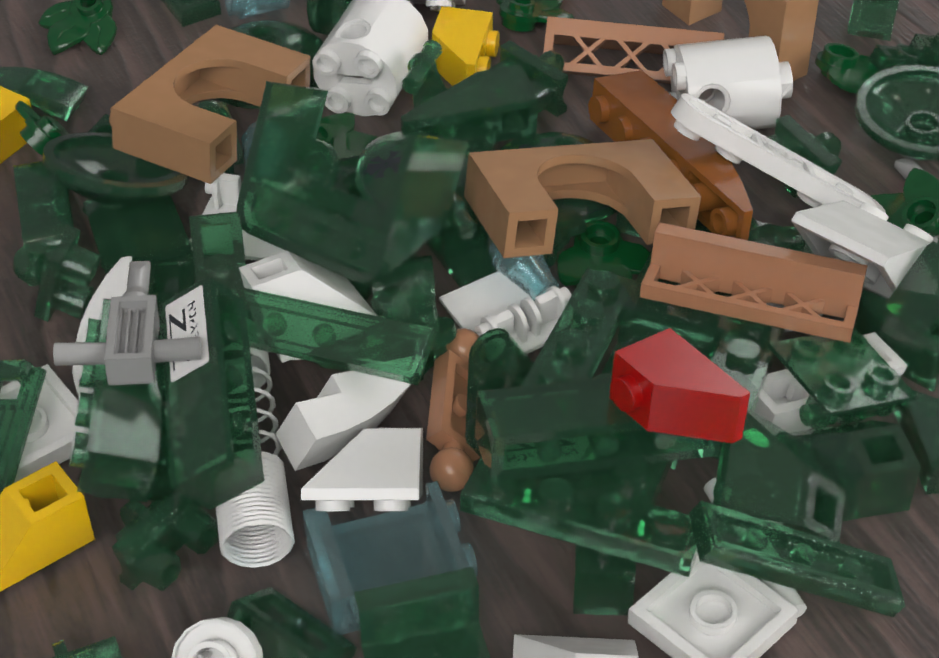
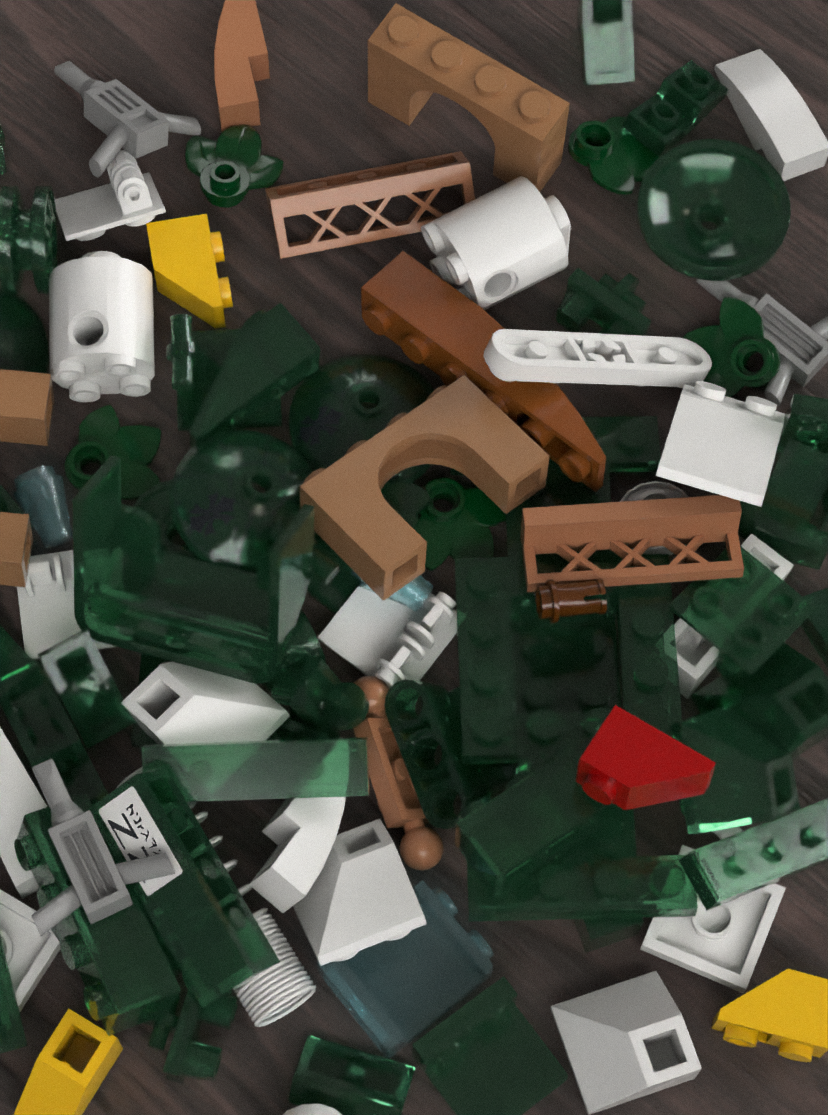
camera: 25 degrees left, 25 degrees up
clear green hips [488,40,568,117] -> none
none -> reddish brown pin [535,579,607,623]

